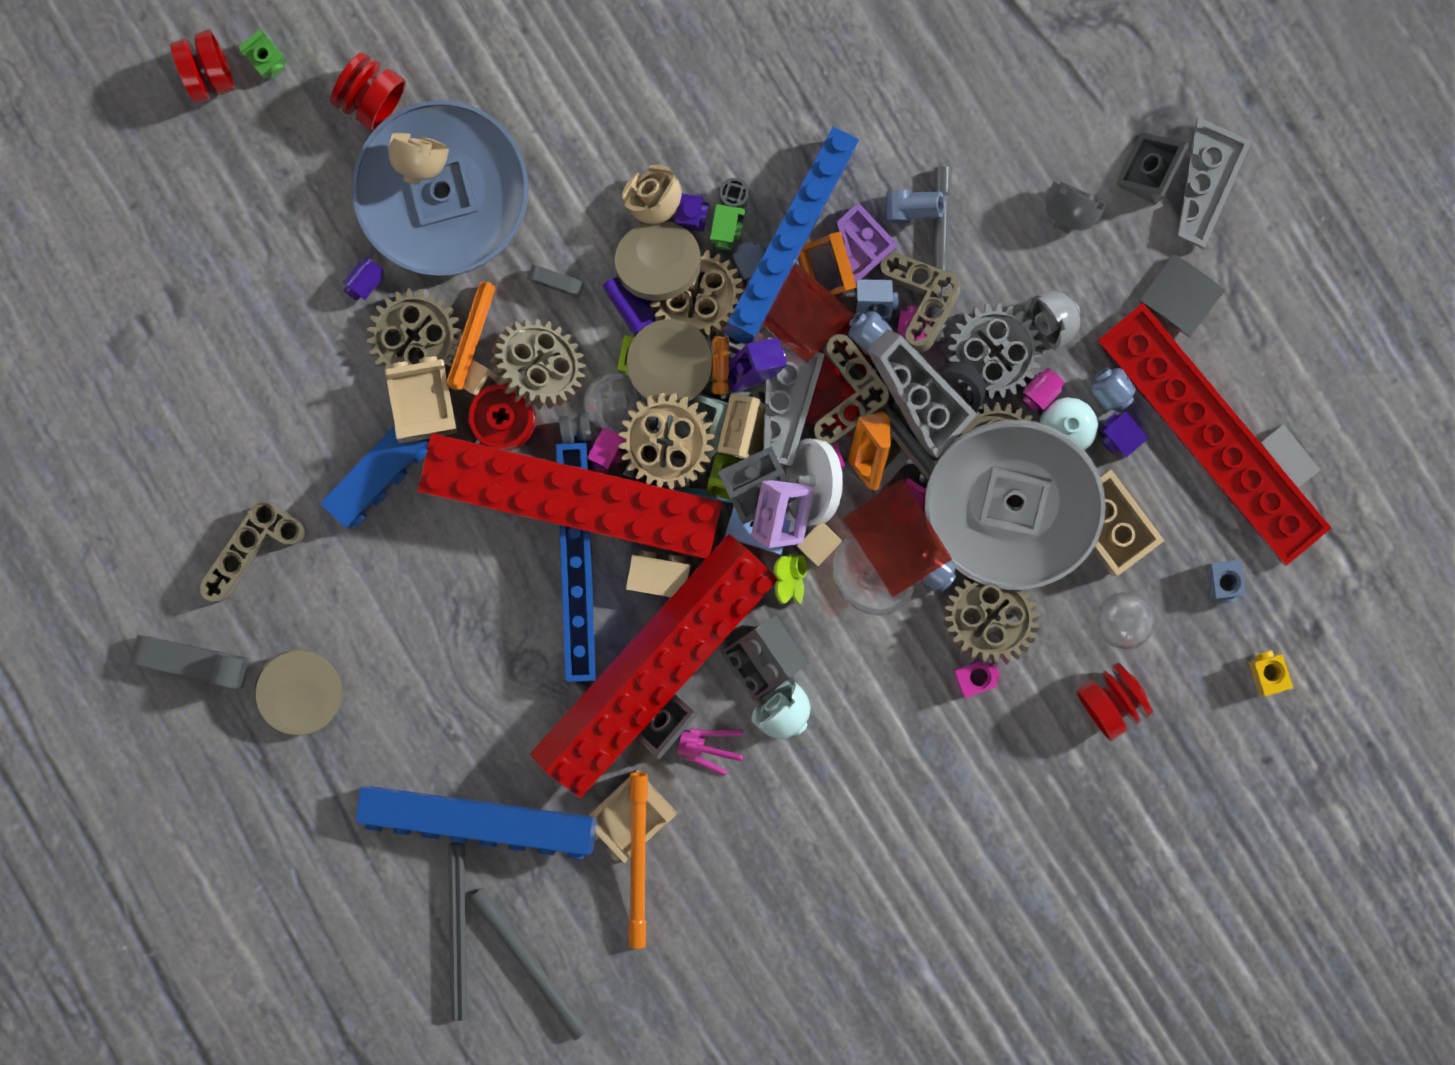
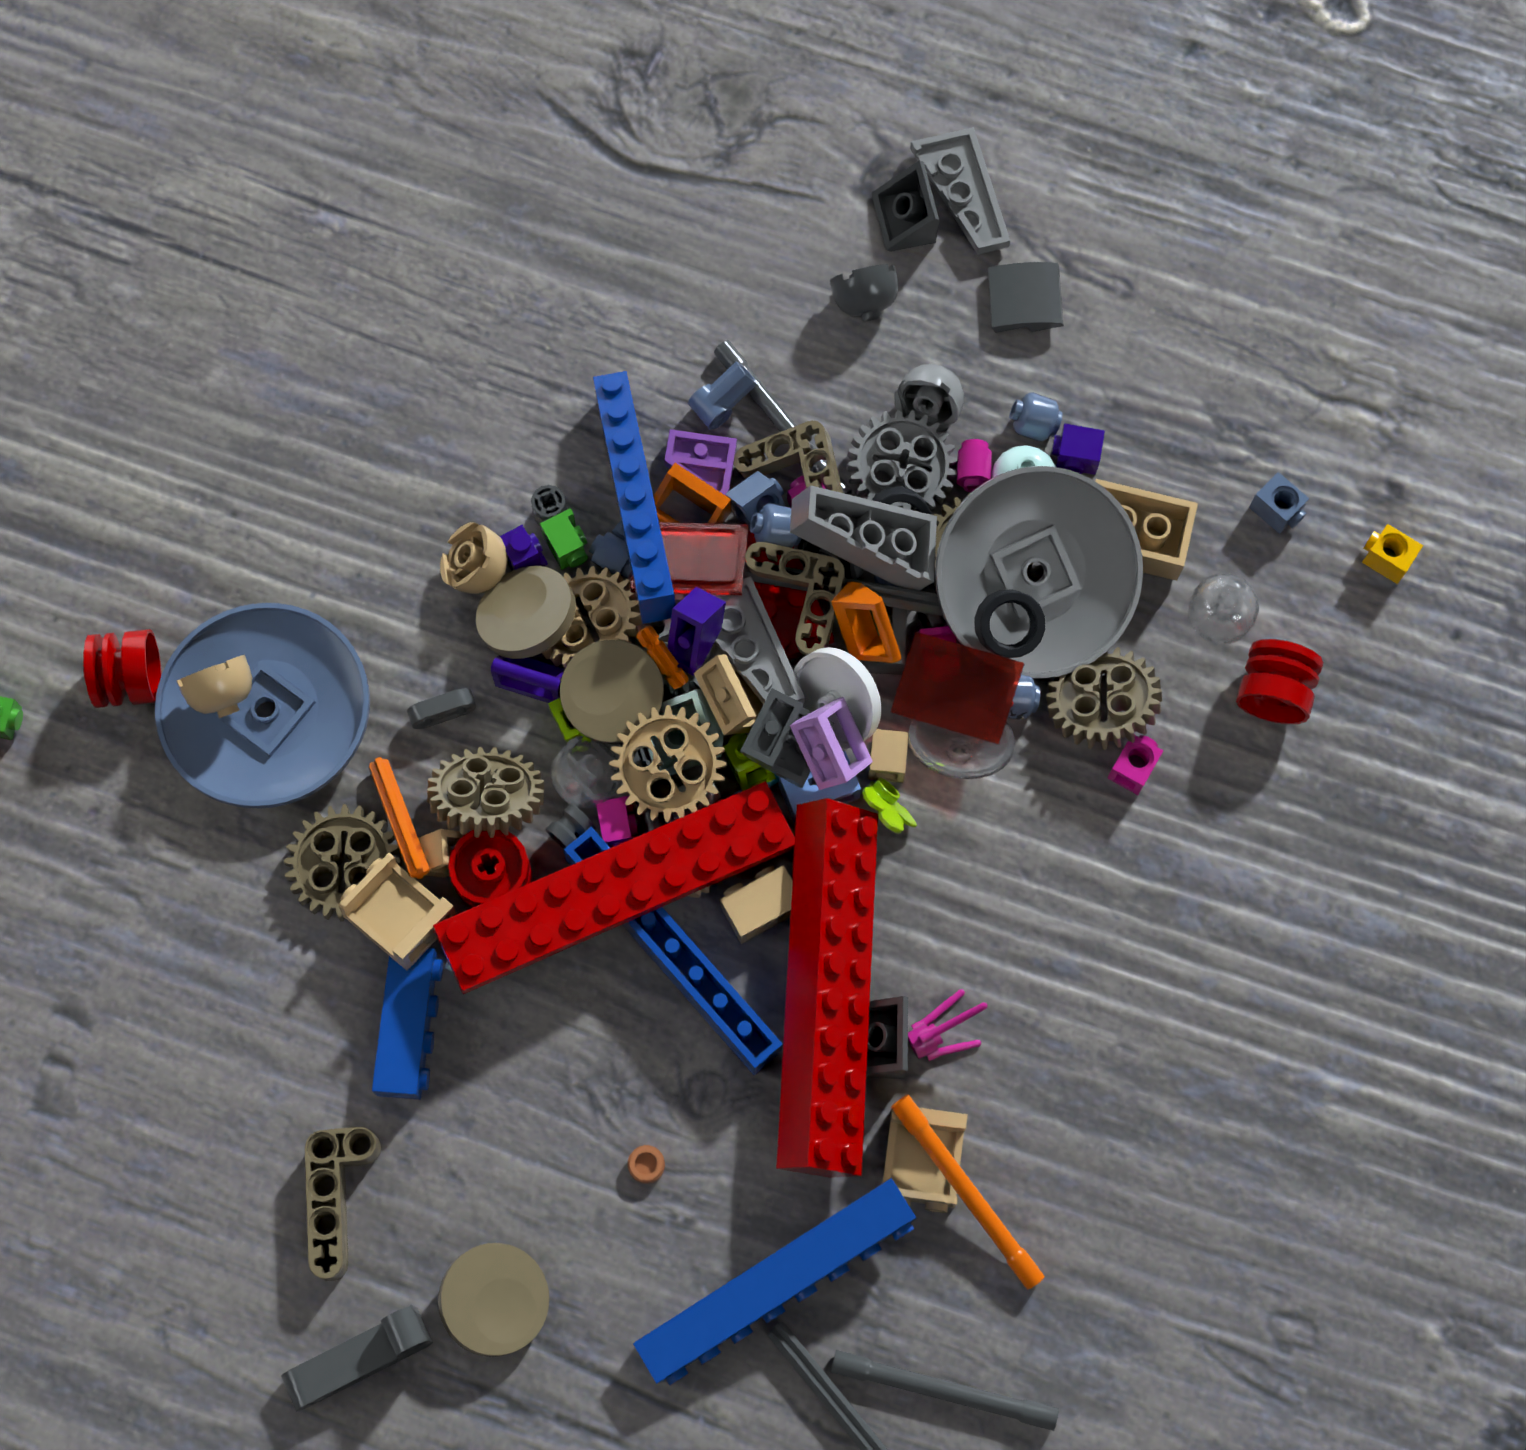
camera: 40 degrees left, 15 degrees down
dark purple brick [342,257,385,301] -> none
dark grey slope [721,615,809,700] -> none
light aqua cylinder [752,680,811,739] -> none
red plate [1096,303,1332,566] -> none
light grey tile [1260,424,1320,488] -> none
none -> nougat tile [628,1145,665,1184]
none -> black tyre [974,590,1045,658]

